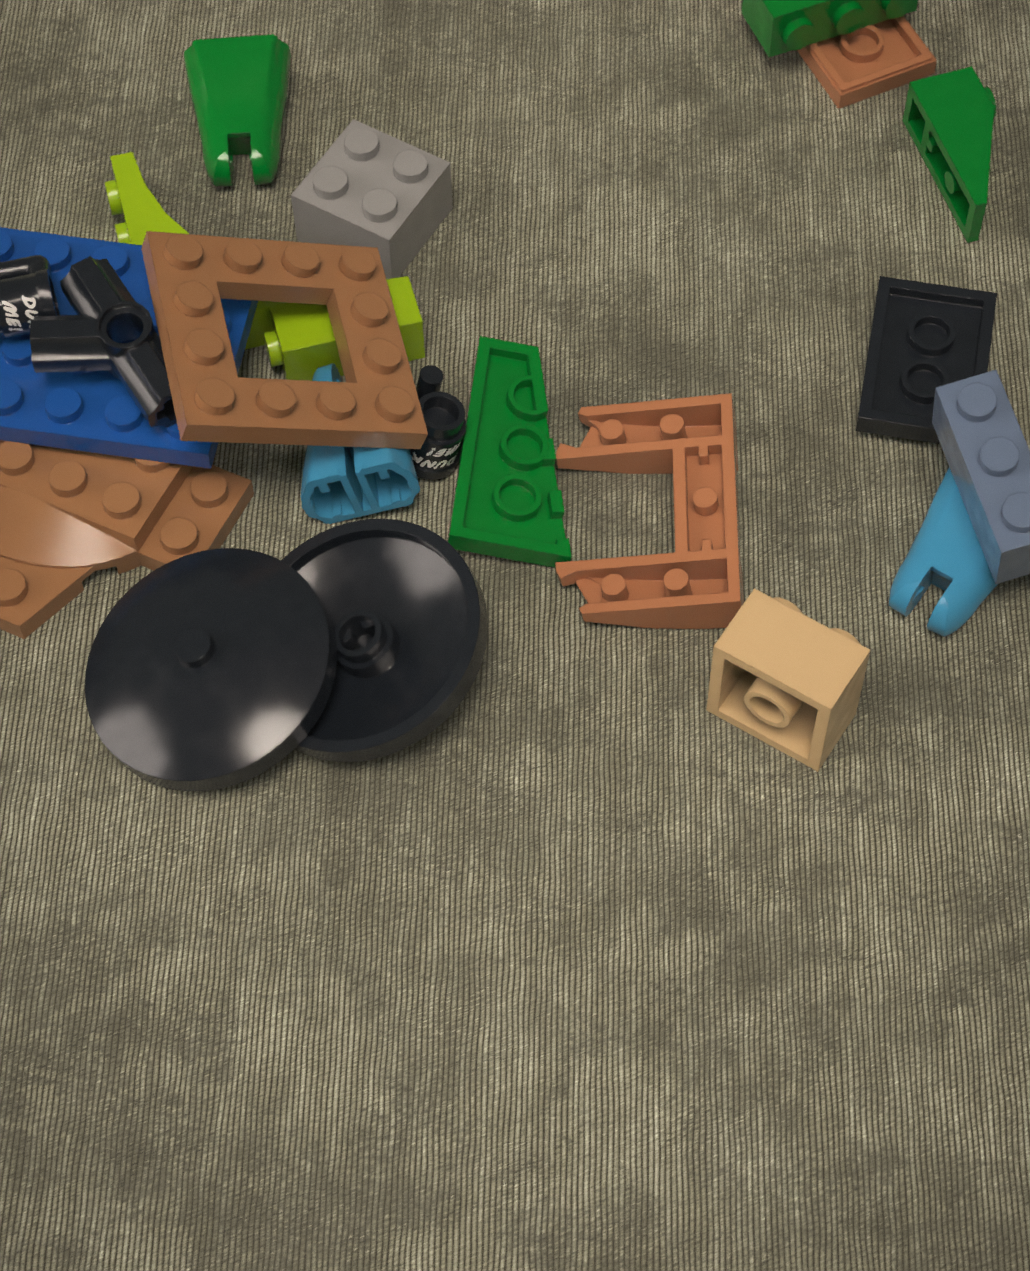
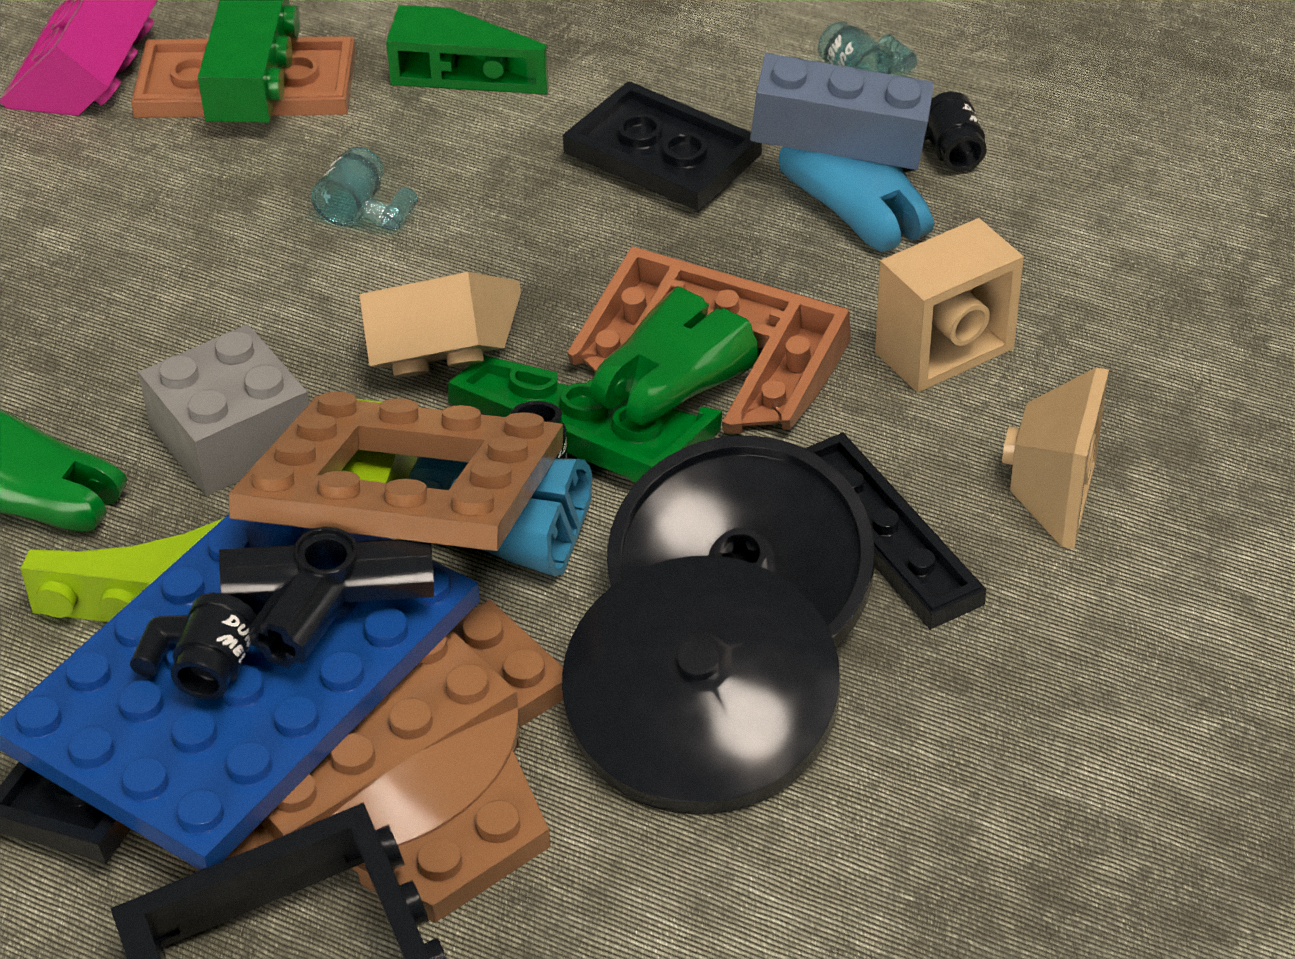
camera: 65 degrees left, 15 degrees down
none -> clear light blue piece [311,147,418,231]
none -> tan slope [359,272,521,377]
none -> green piece [590,286,758,426]
none -> black tile [804,432,987,630]
none -> tan slope [1002,367,1109,549]

